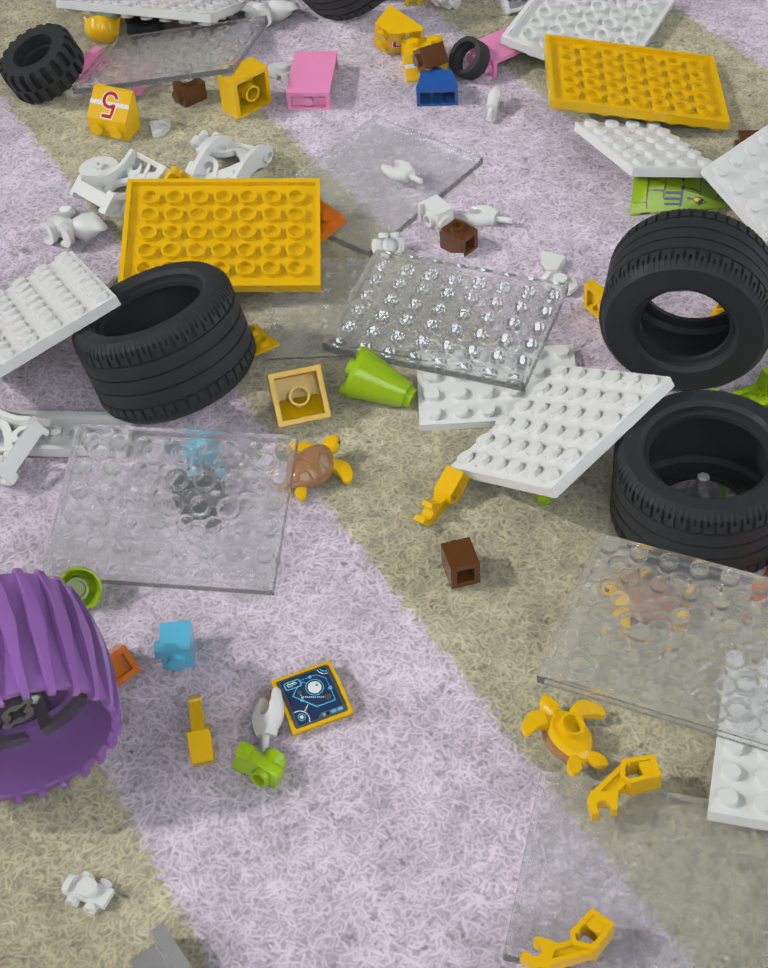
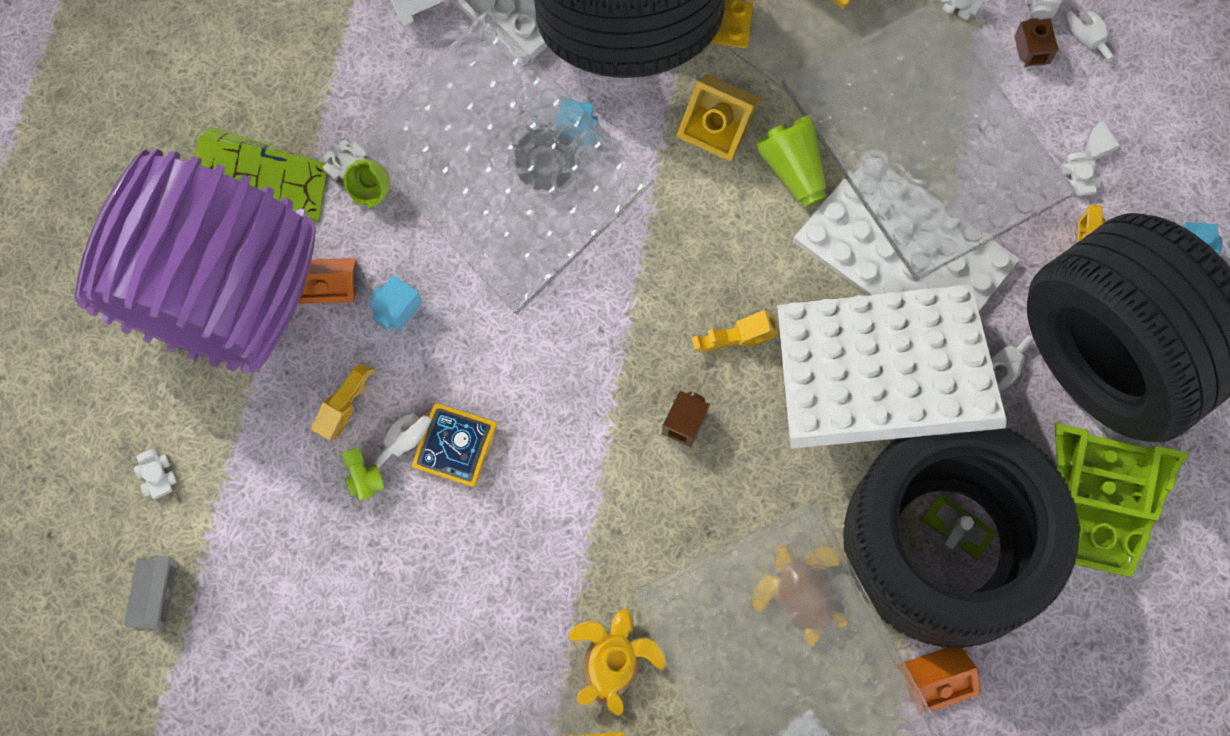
camera: 35 degrees right, 25 degrees up
medium nougat animal [274,435,353,502] -> none

